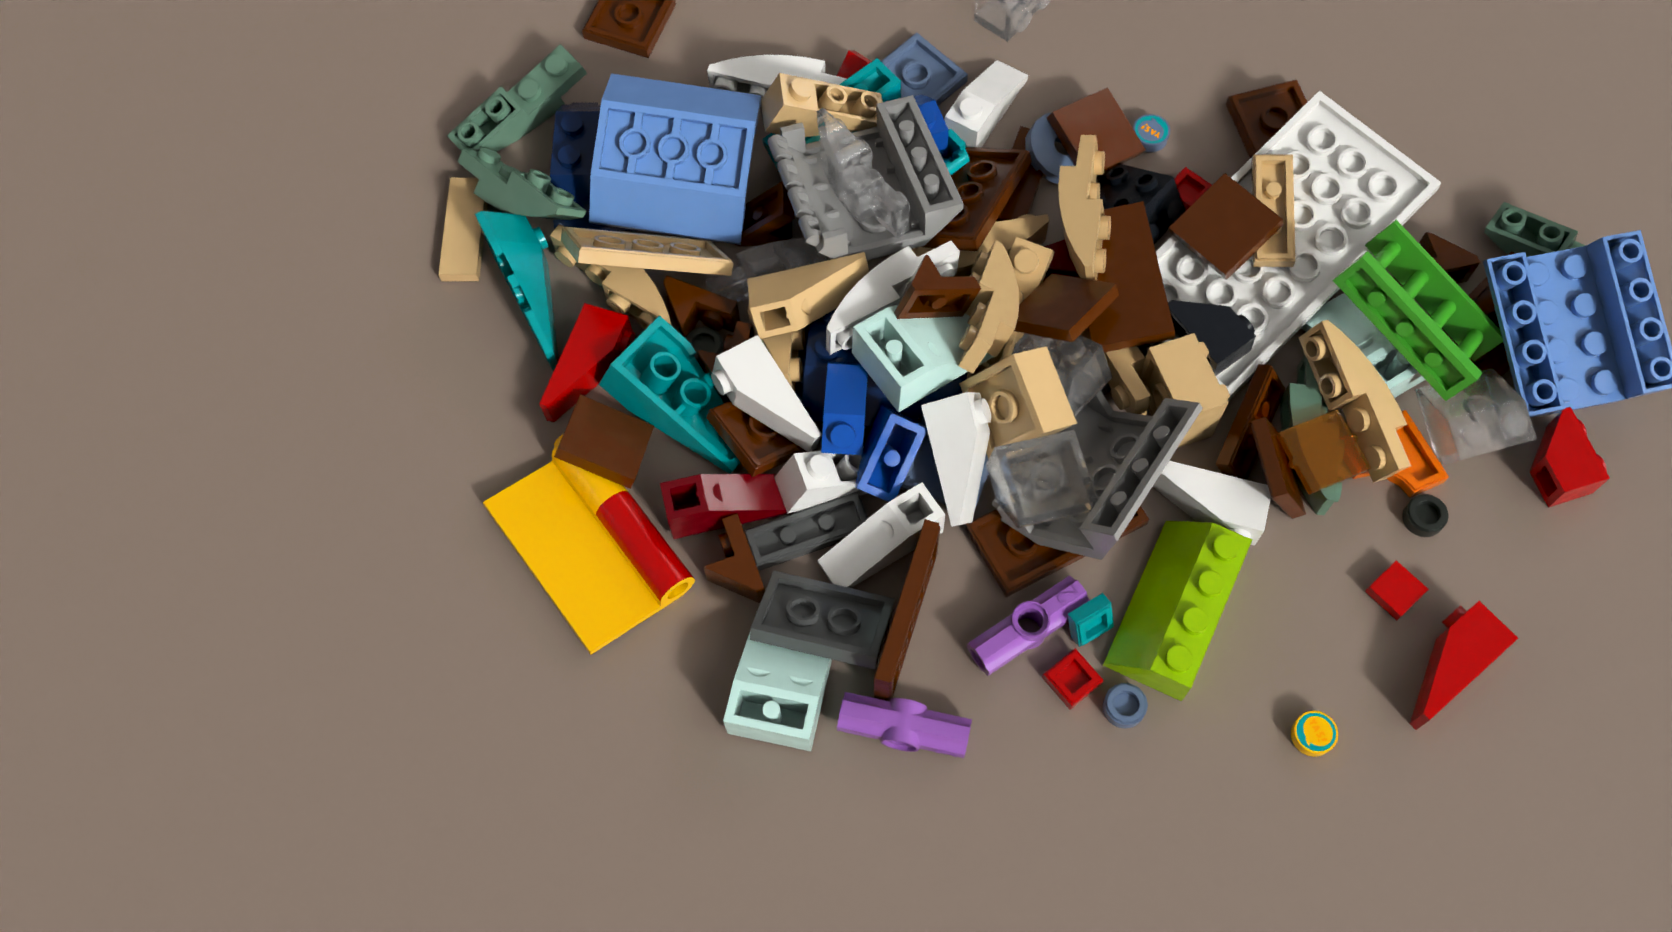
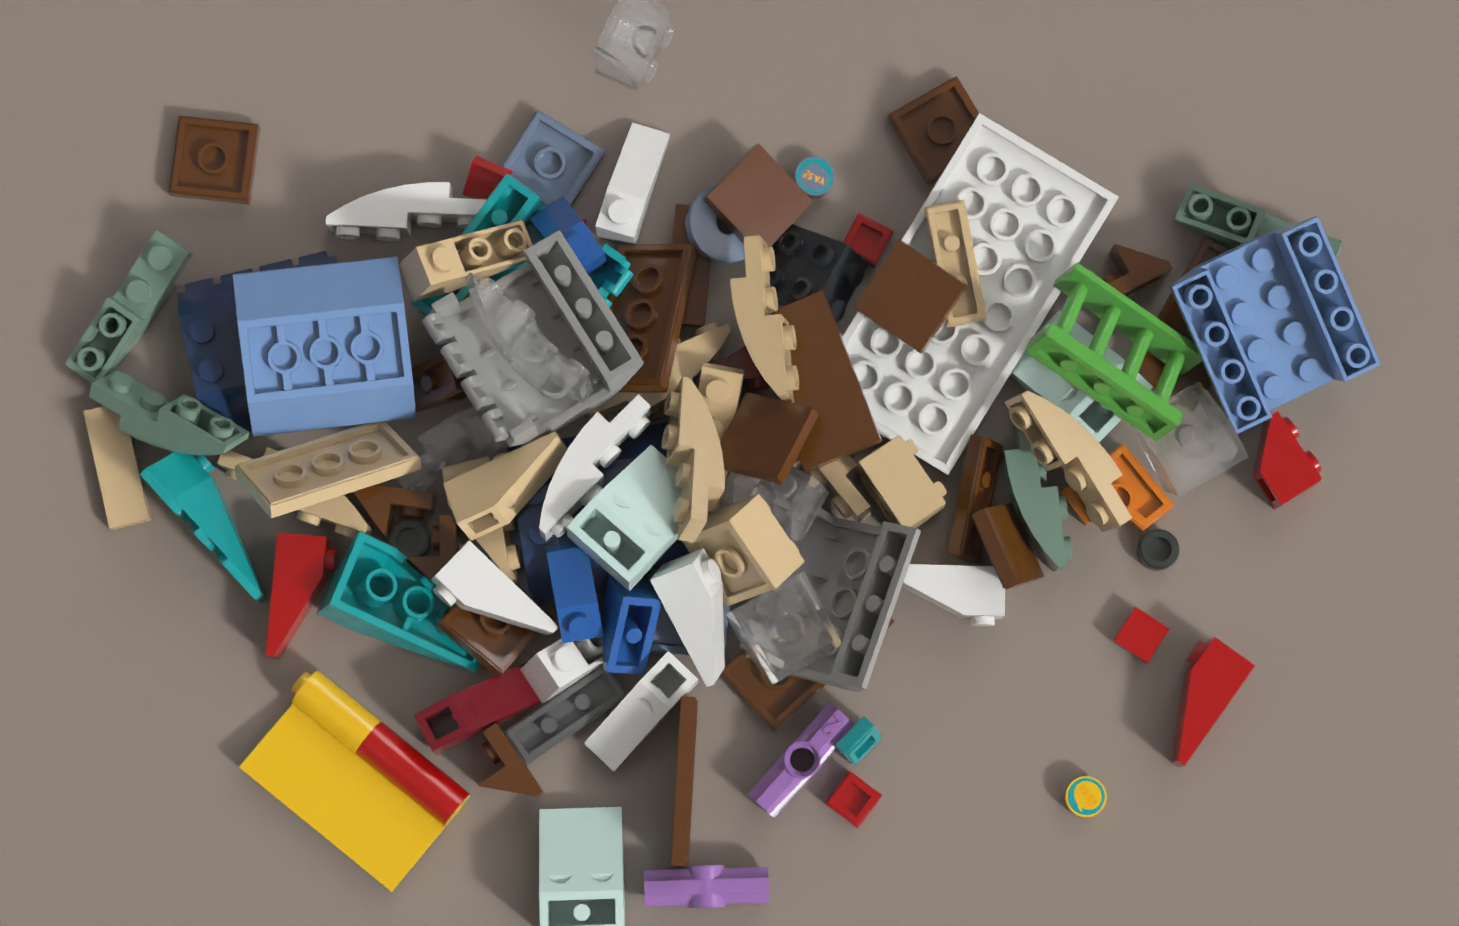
camera: 20 degrees left, 15 degrees up
reddish brown tile [554,394,654,489] -> none
dark grey plate [750,570,895,669] -> none
reddish brown slope [894,255,981,319] -> none
lime slope [1102,520,1252,702] -> none
sand blue tile [1102,683,1148,729] -> none
black slope [1168,300,1256,376] -> none
clear orange piece [1276,409,1371,495] -> none

